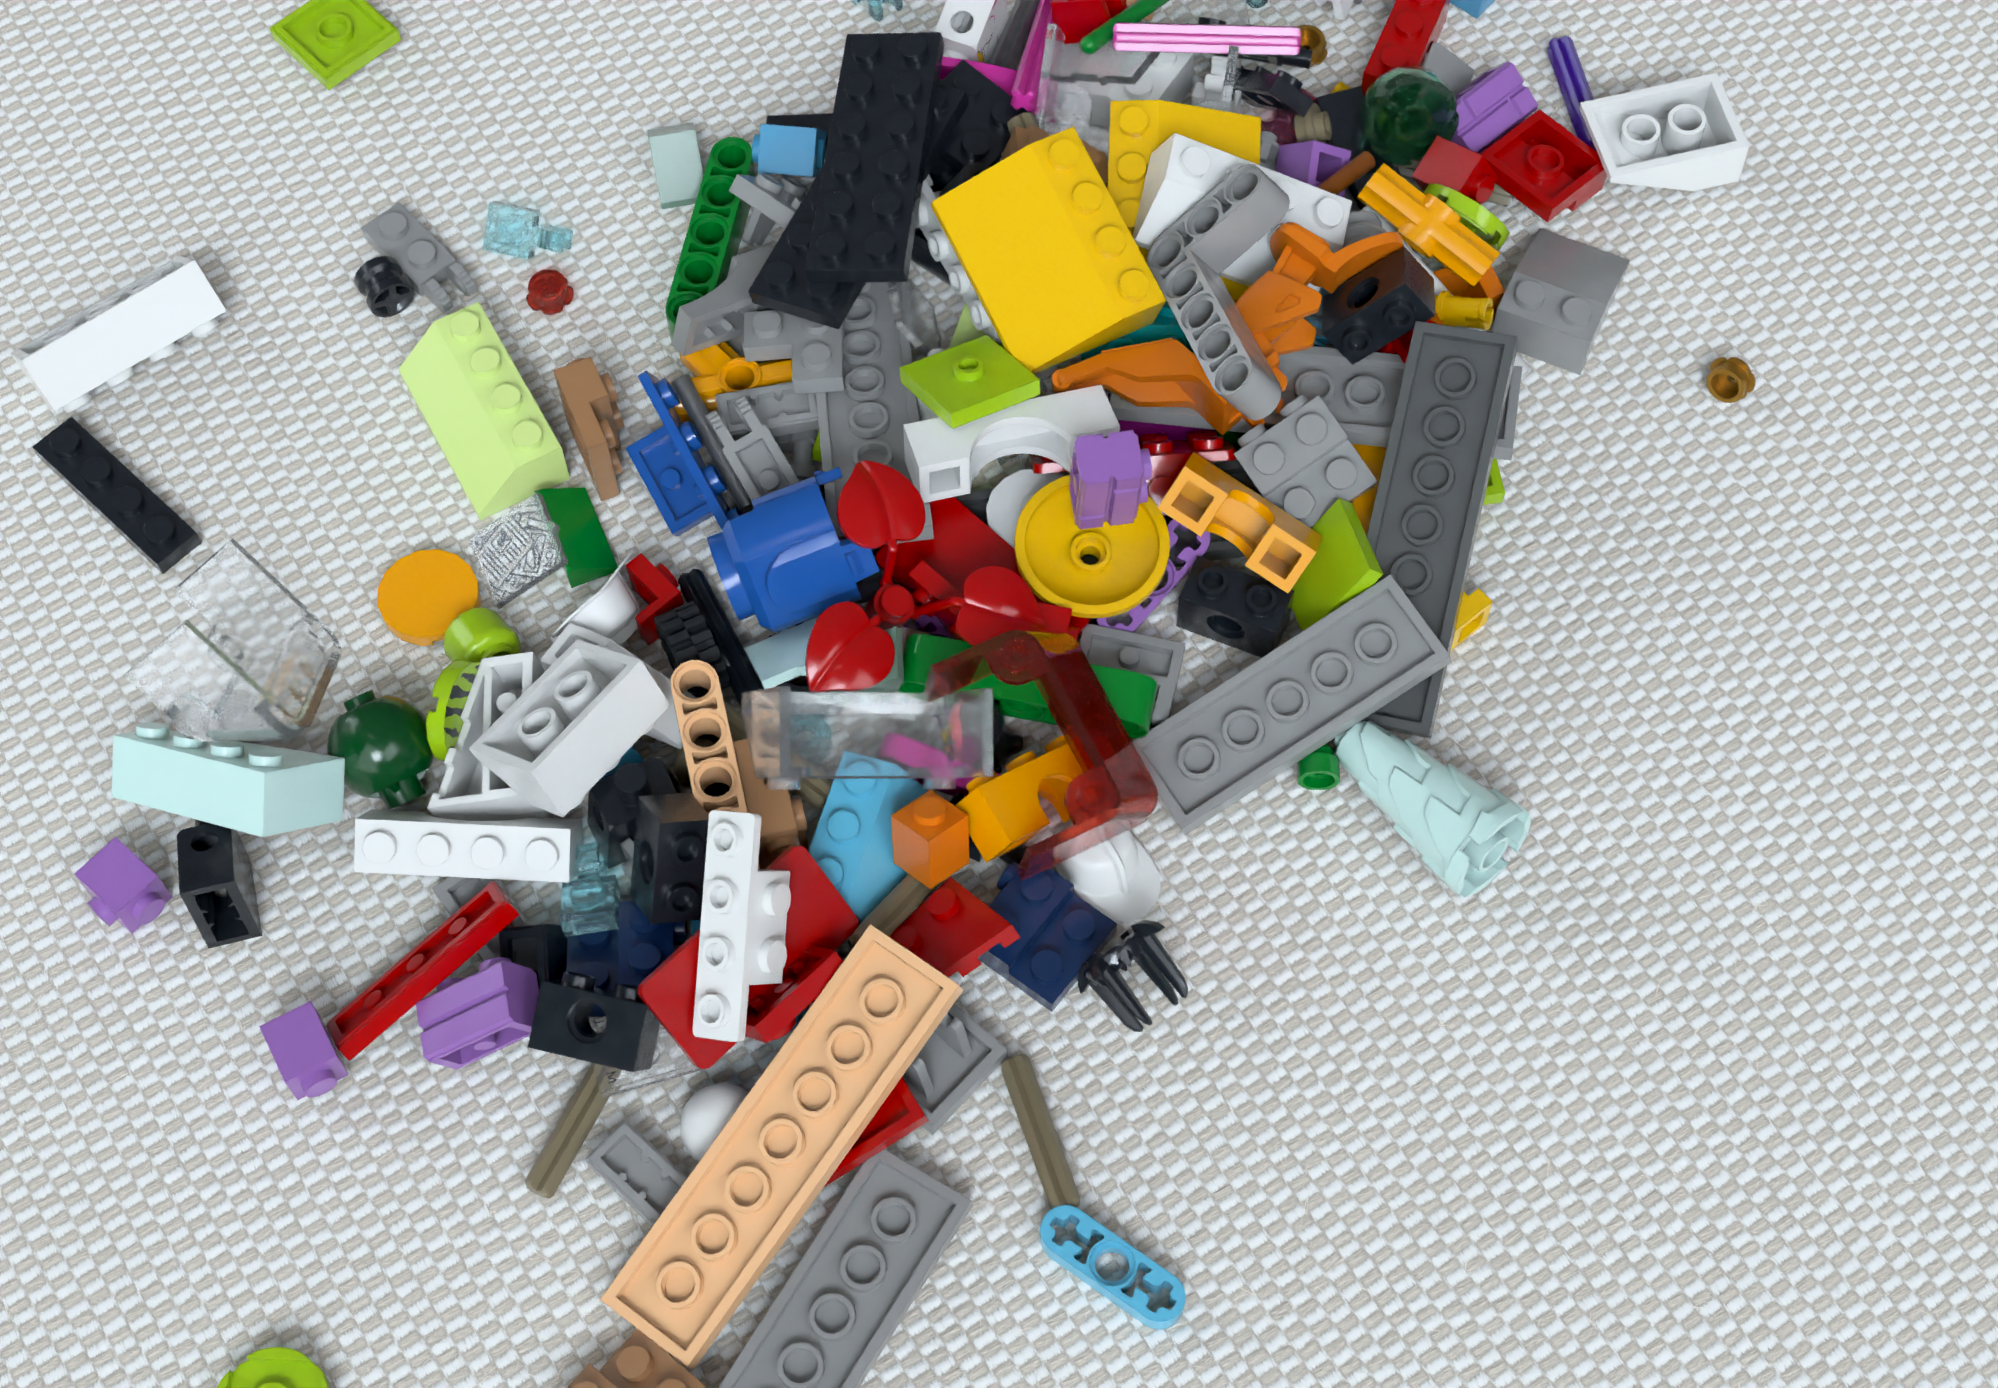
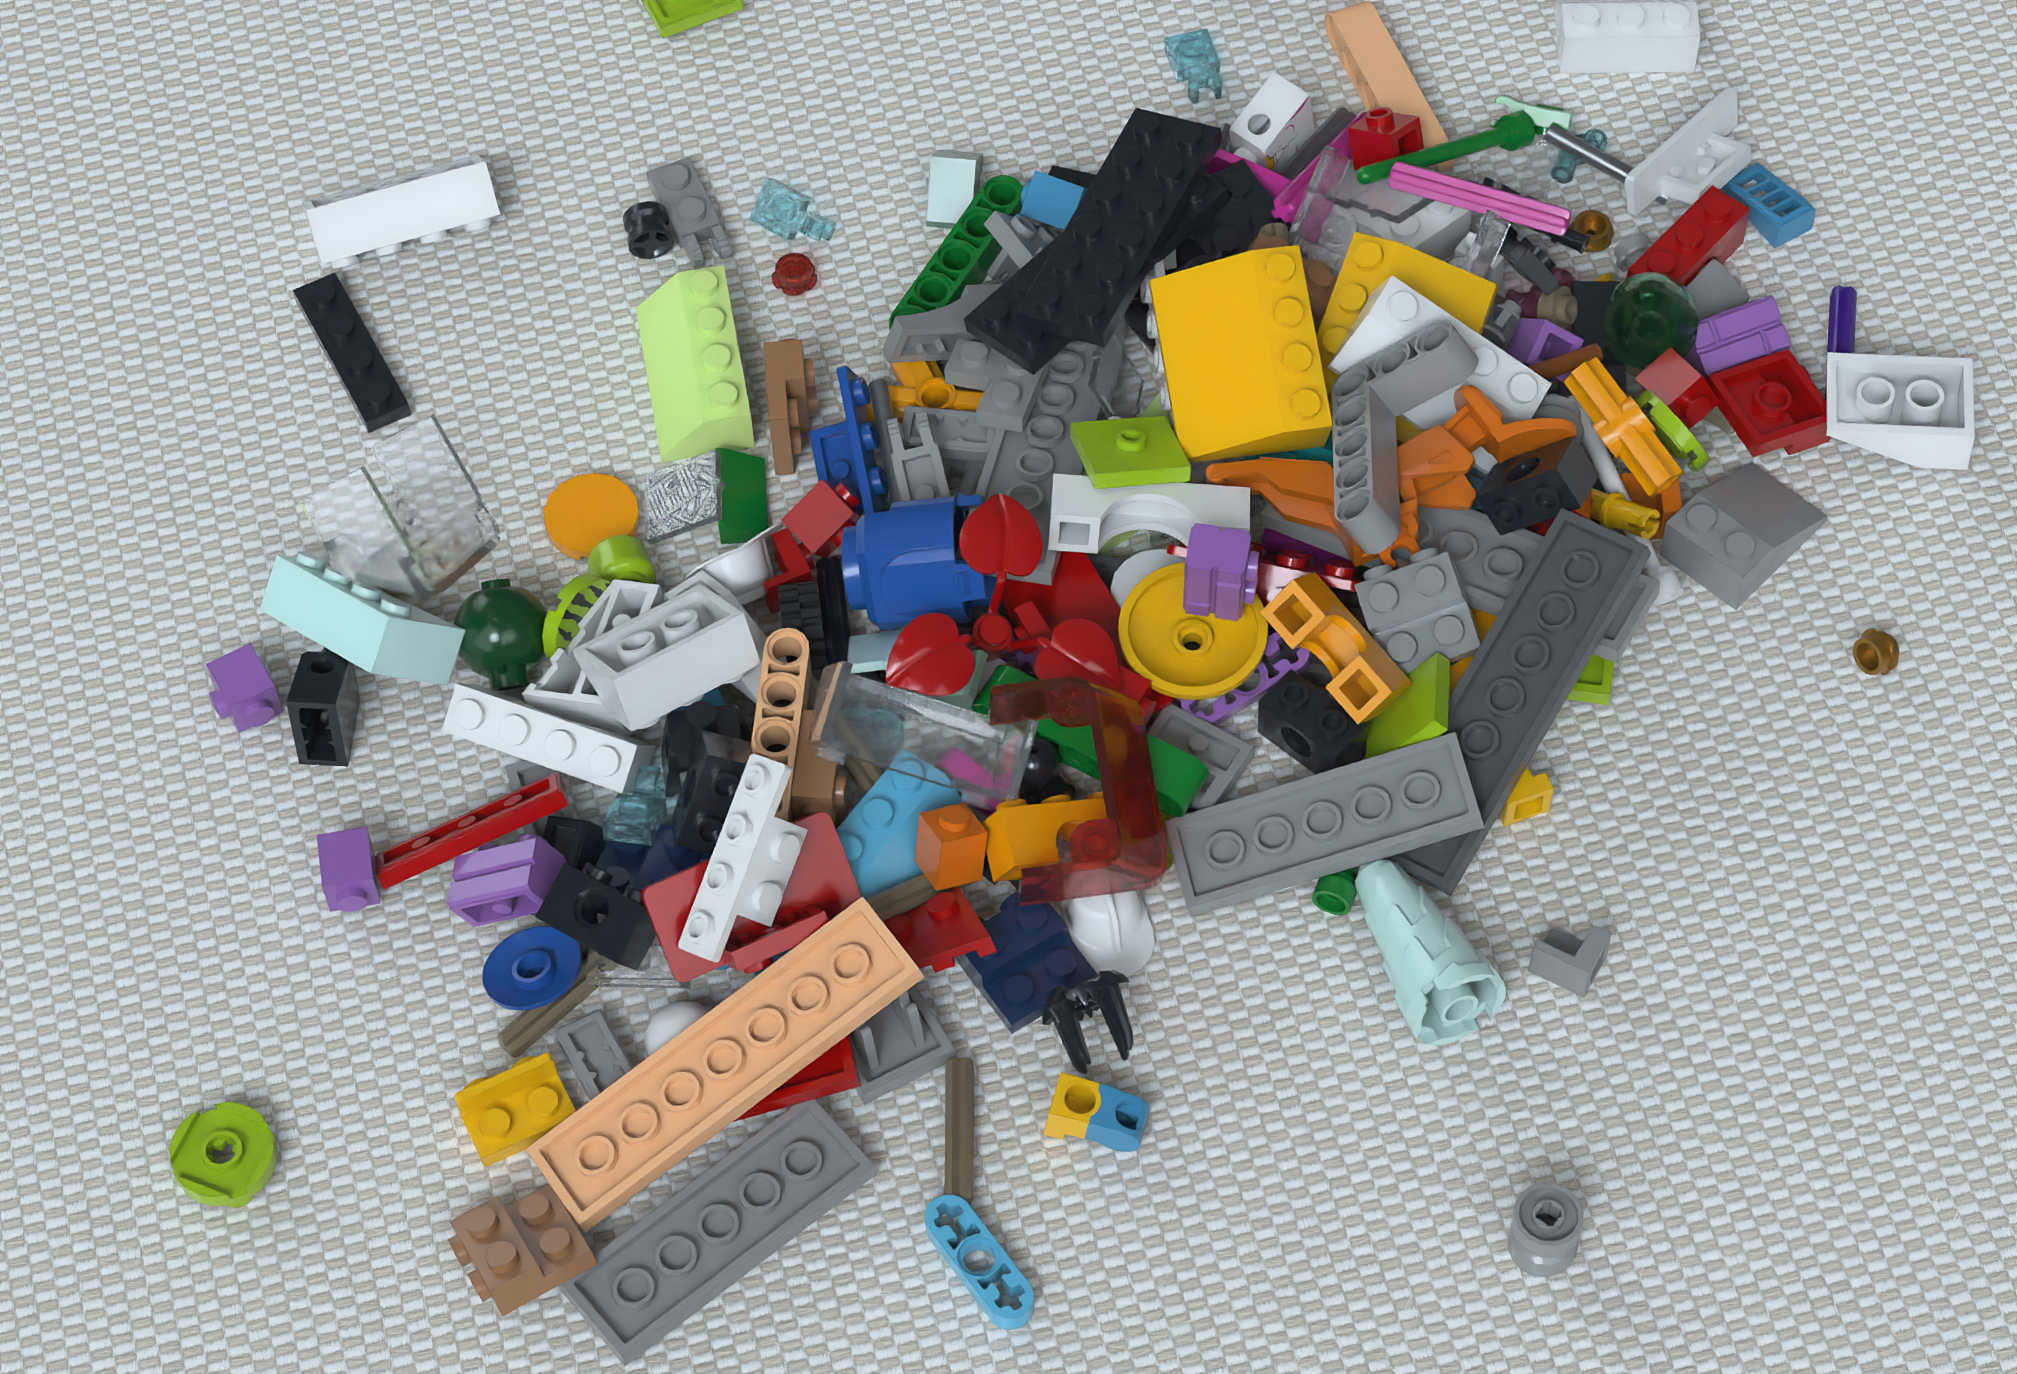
camera: 20 degrees right, 5 degrees down
none -> yellow bracket [454,1052,576,1168]
none -> blue dish [482,926,582,1011]
none -> red brick [781,479,863,558]
none -> leg [1043,1072,1150,1152]
none -> light grey wheel [1508,1182,1584,1277]
none -> light grey panel [1528,925,1611,997]
none -> light grey plate [1614,233,1655,272]

